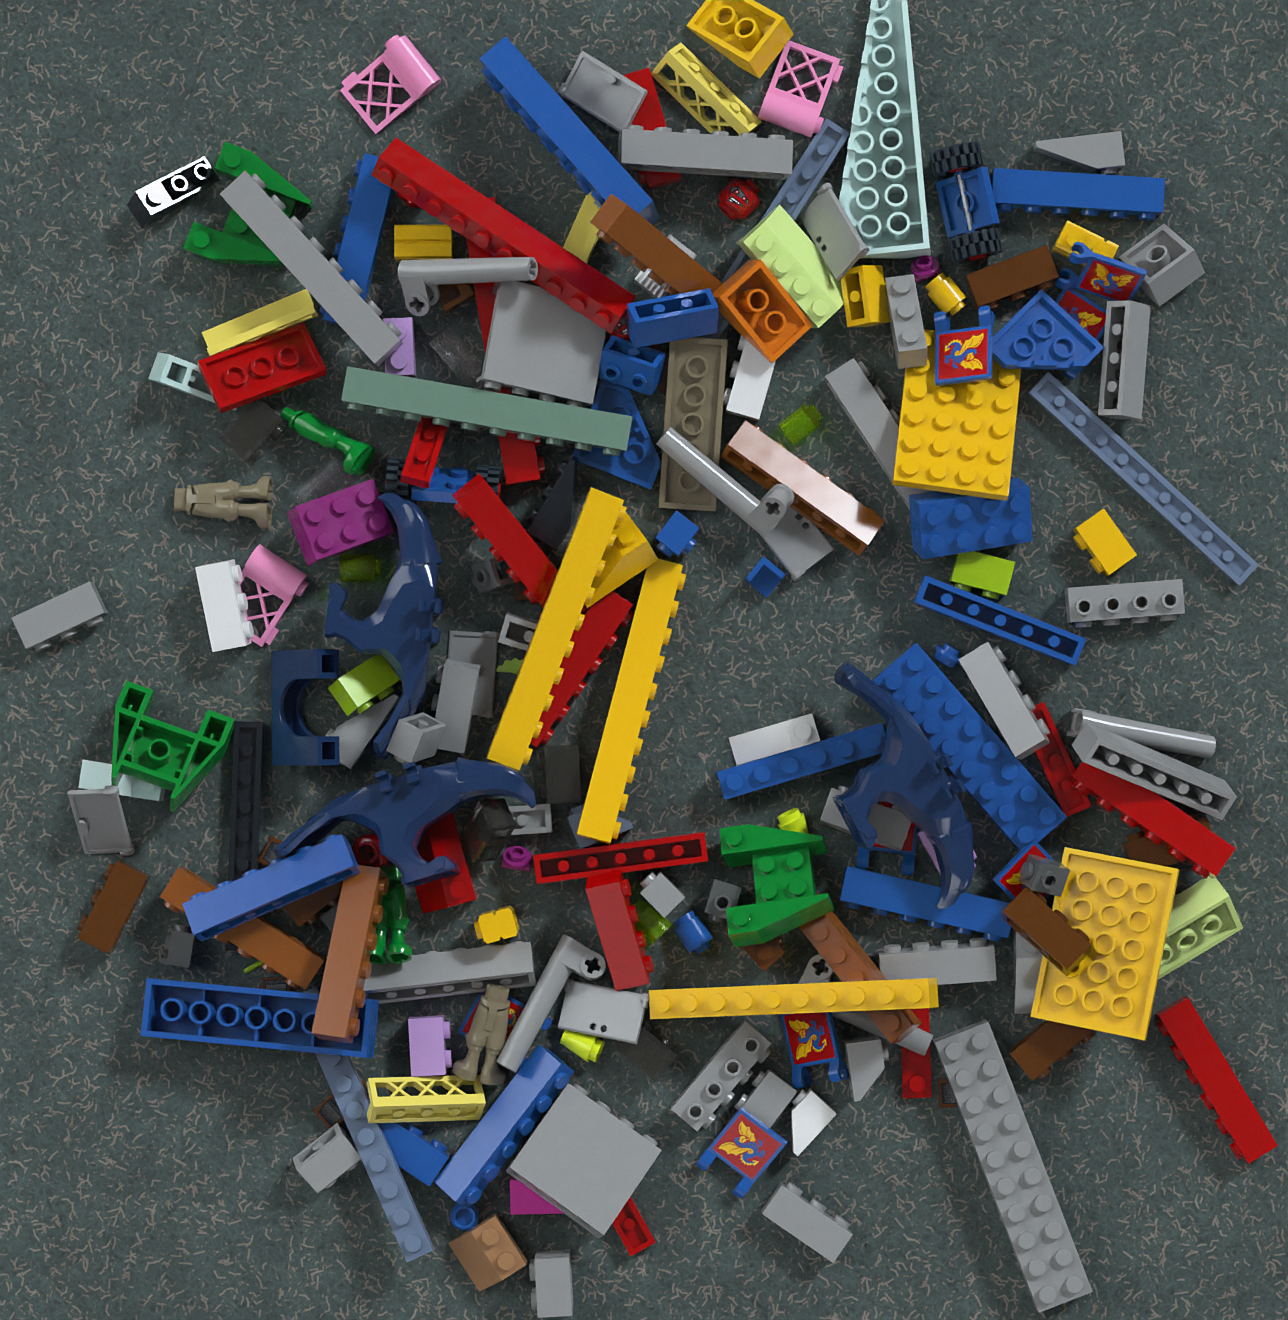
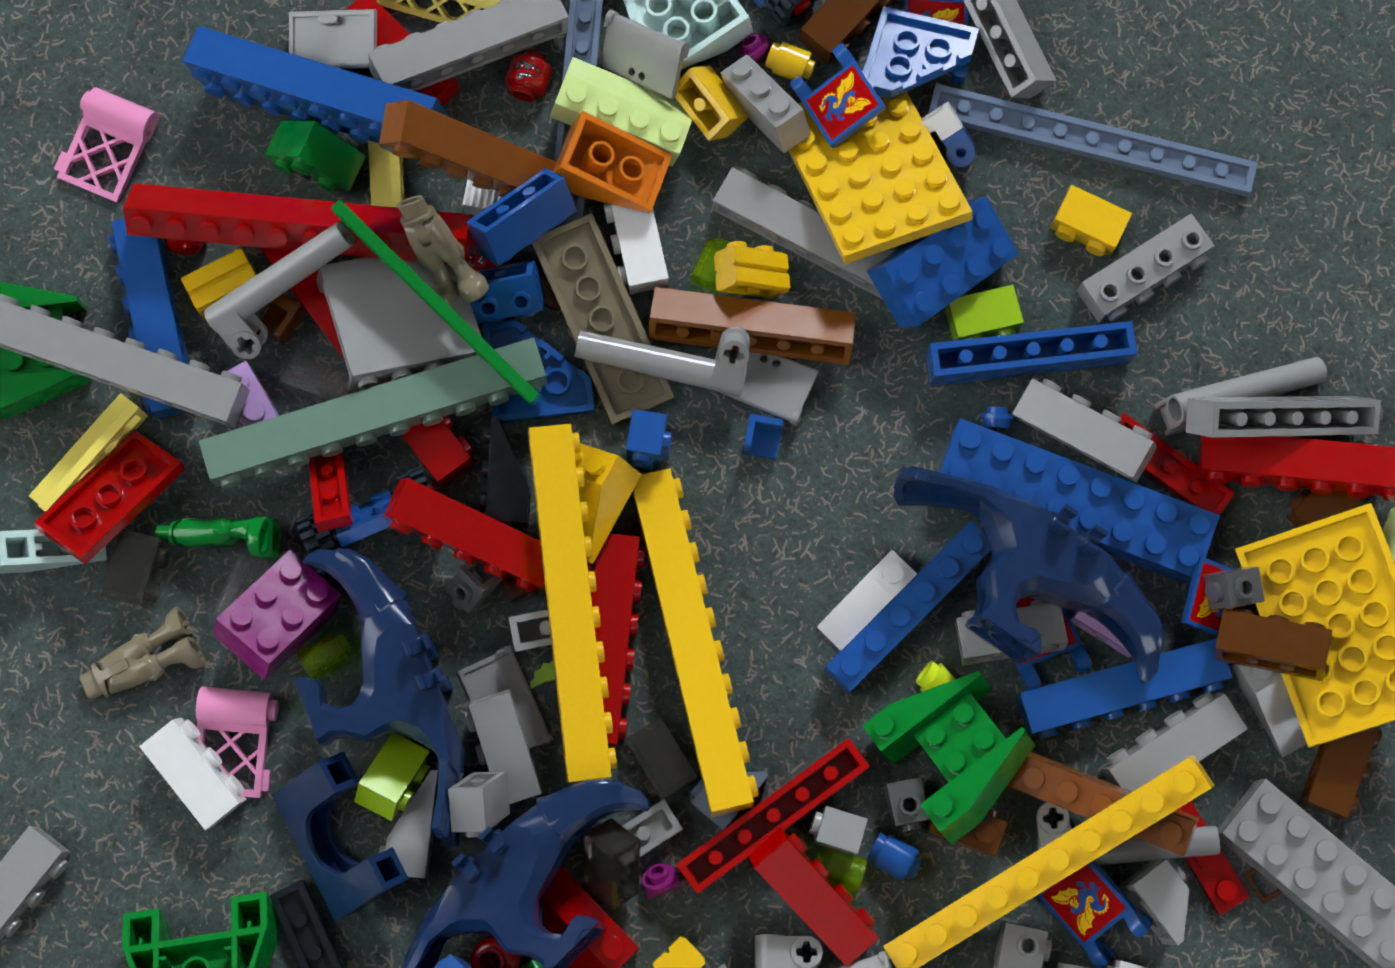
camera: 30 degrees left, 10 degrees down
none -> green brick [264,121,366,193]
none -> green tile [331,199,542,406]
none -> dark tan piece [397,195,489,306]
none -> yellow brick [714,241,790,299]
none -> leg [920,102,975,167]

